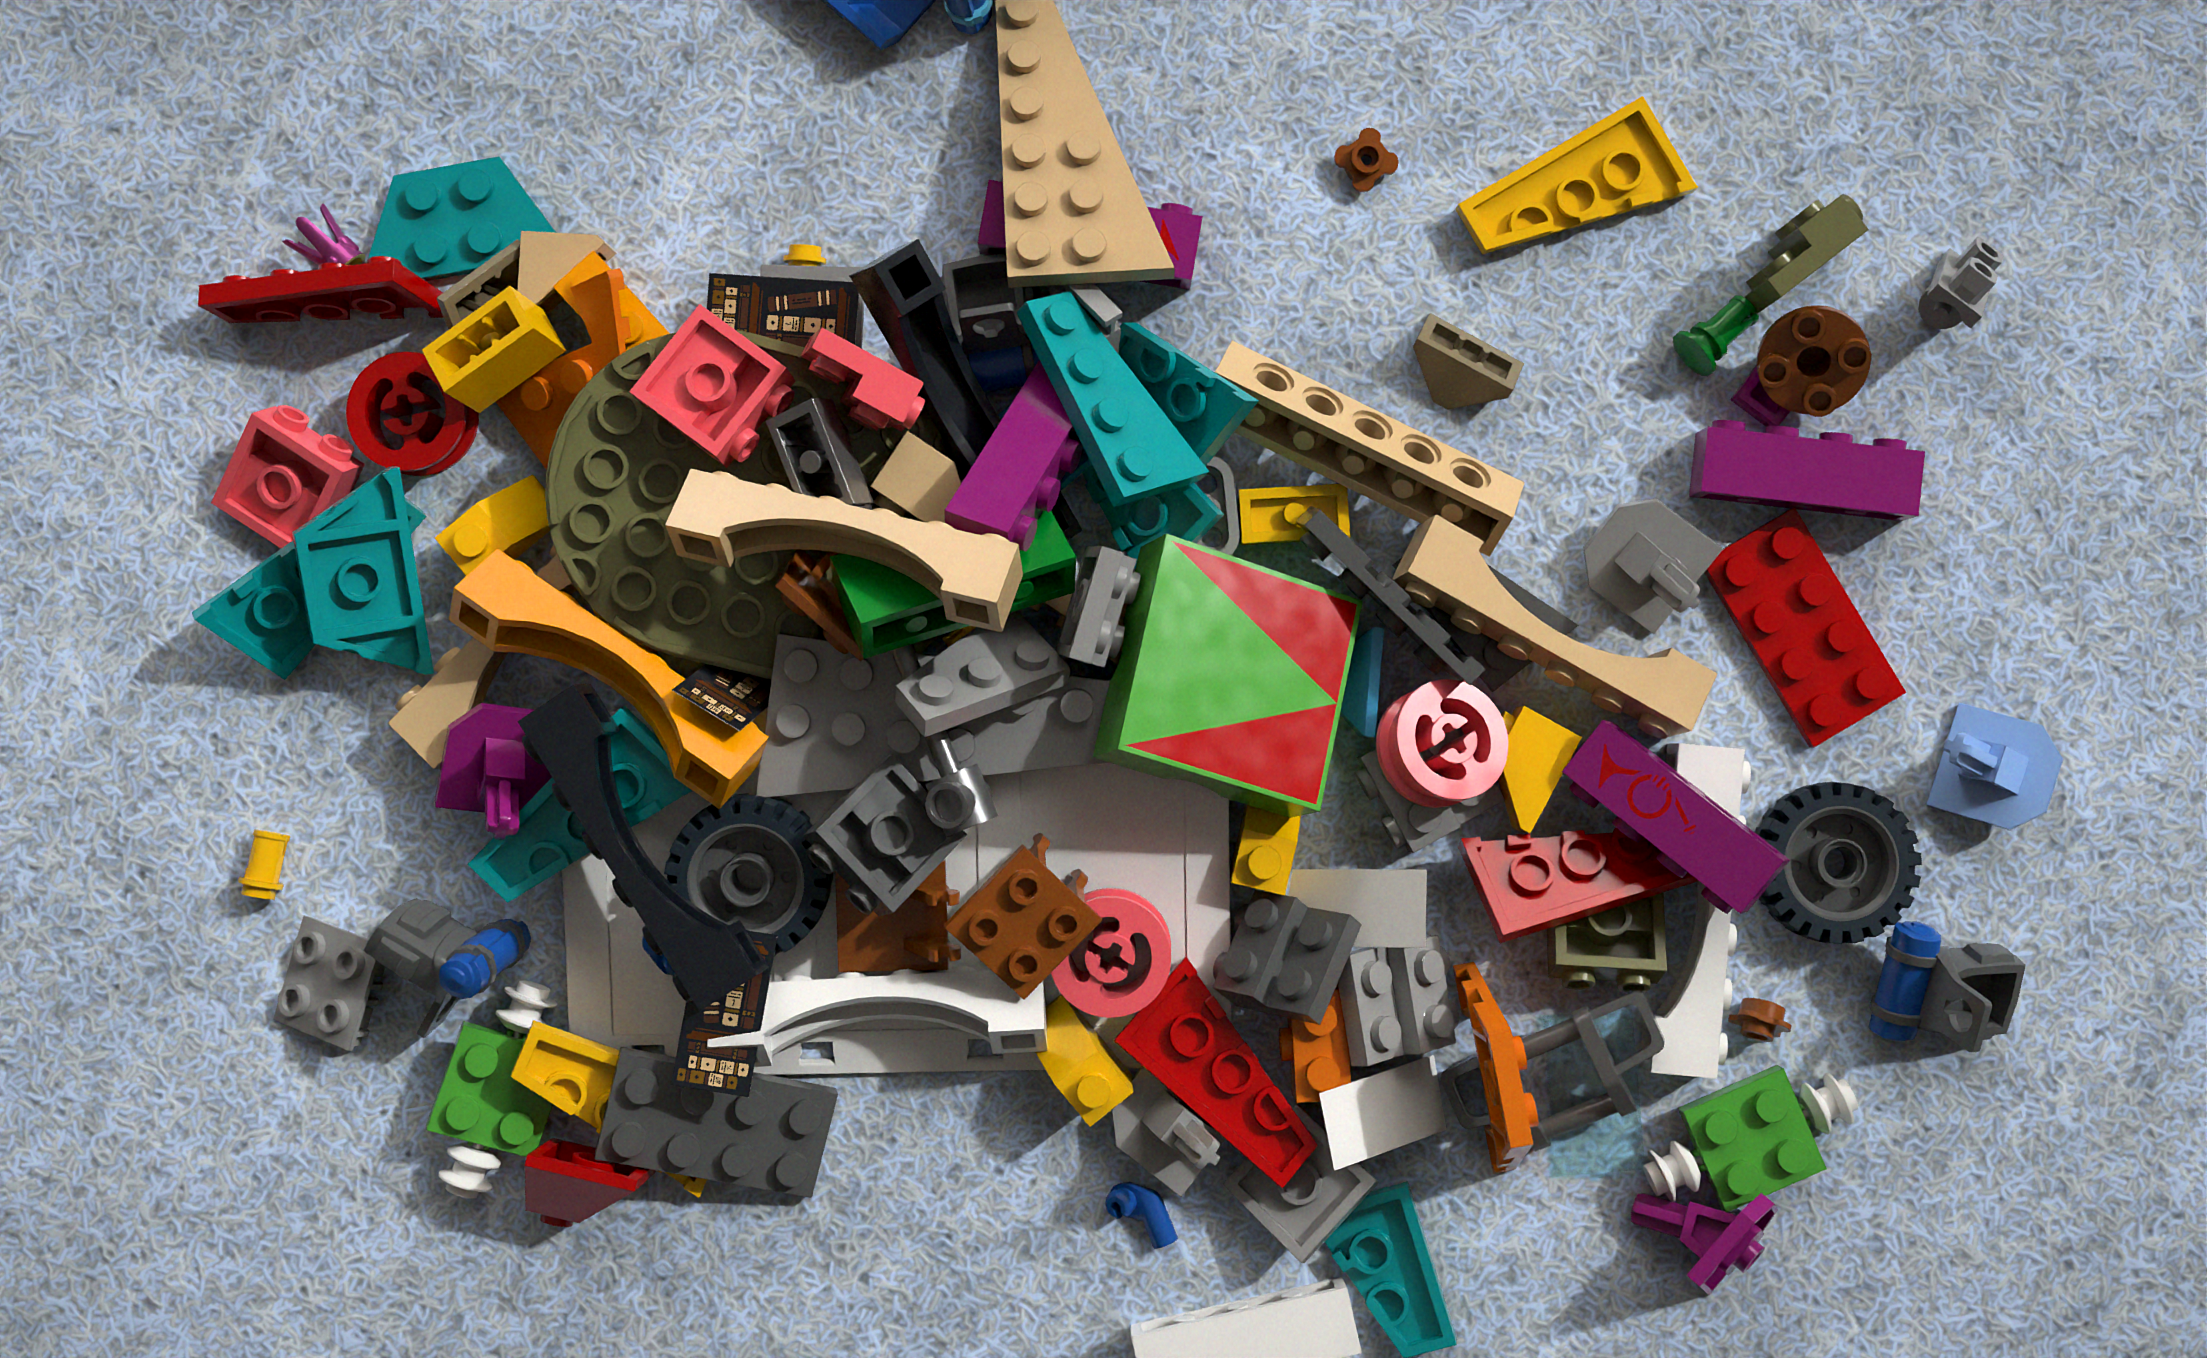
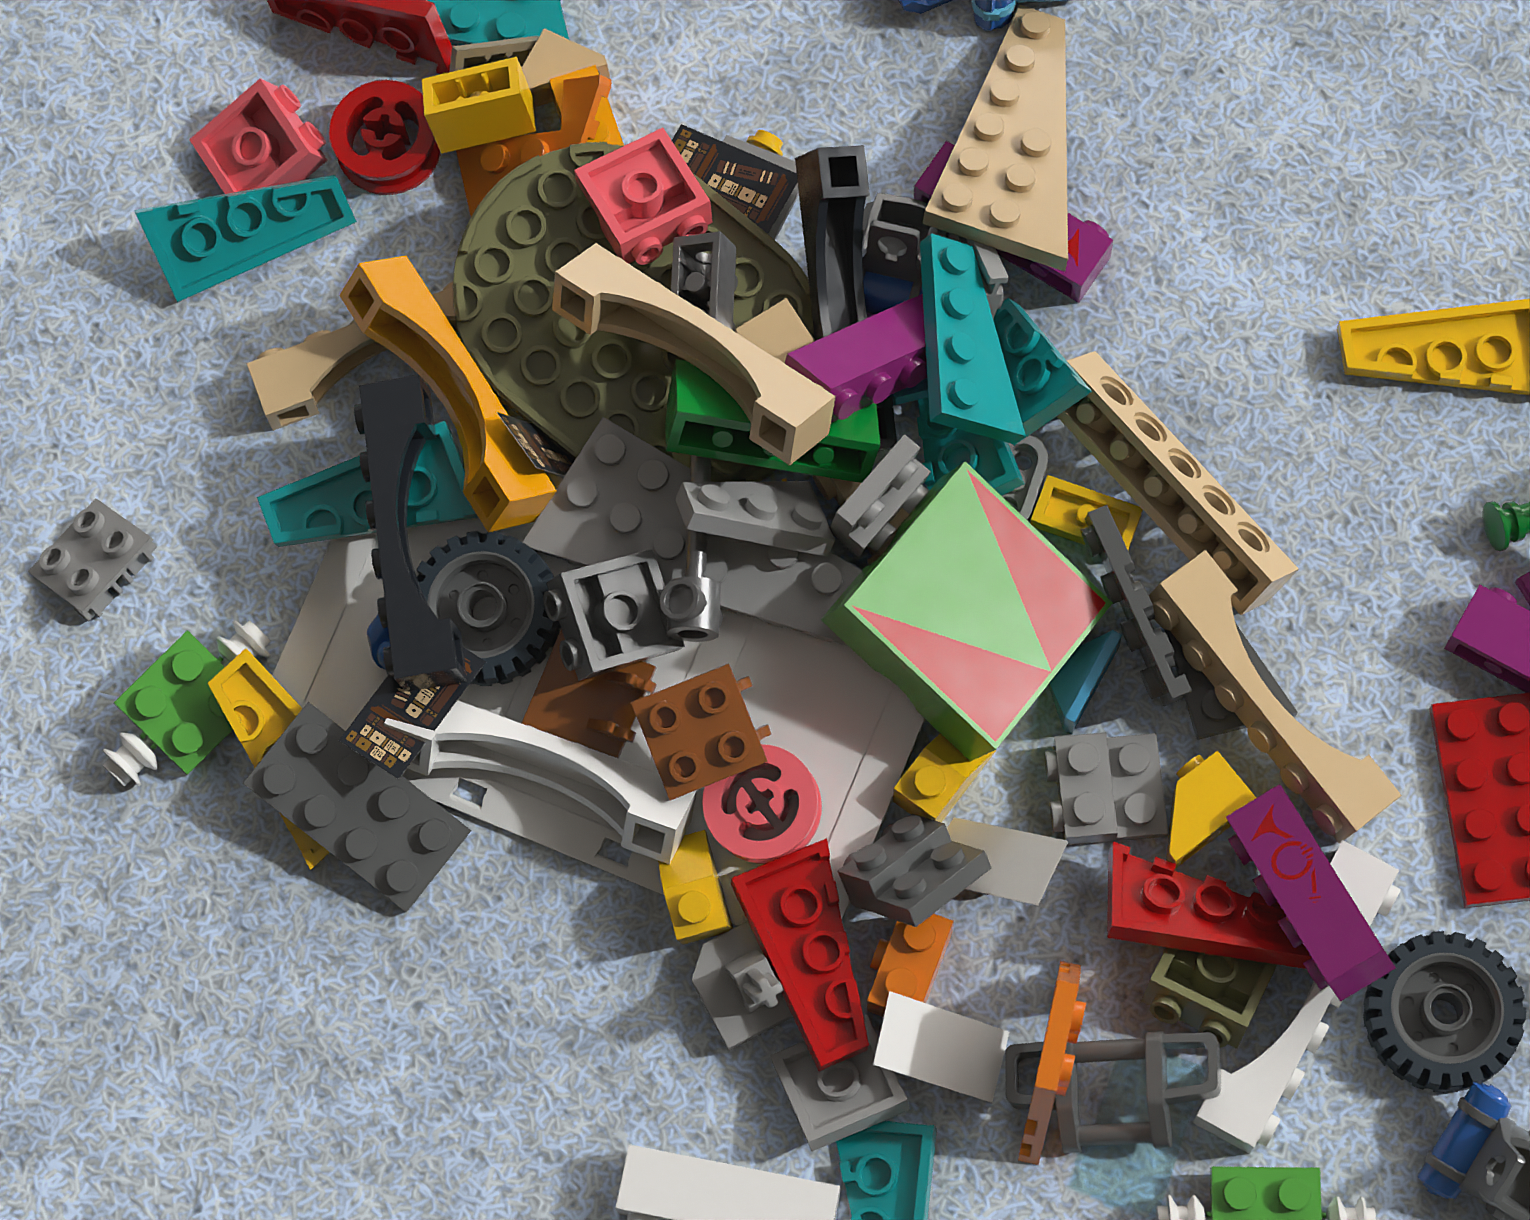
camera: 30 degrees right, 15 degrees down
yellow pin [238,829,290,900] -> none
teal wing [292,466,434,675] -> none
dark grey piece [363,898,531,1038] -> none
magenta piece [434,703,552,840] -> none
yellow slope [435,474,550,576] -> none
red slope [525,1138,656,1227] -> none
dark orange plate [775,549,864,662] -> none
coral plate [801,328,925,432] -> none
blue arm [1105,1182,1178,1249] -> none
dark orange plate [1334,128,1399,192] -> none
light grey plate [1338,935,1459,1066] -> none
coral wheel [1376,679,1508,808] -> none
dark tan slope [1413,313,1524,410] -> none
light grey piece [1583,499,1723,634] -> none
dark orange plate [1728,998,1792,1042] -> none

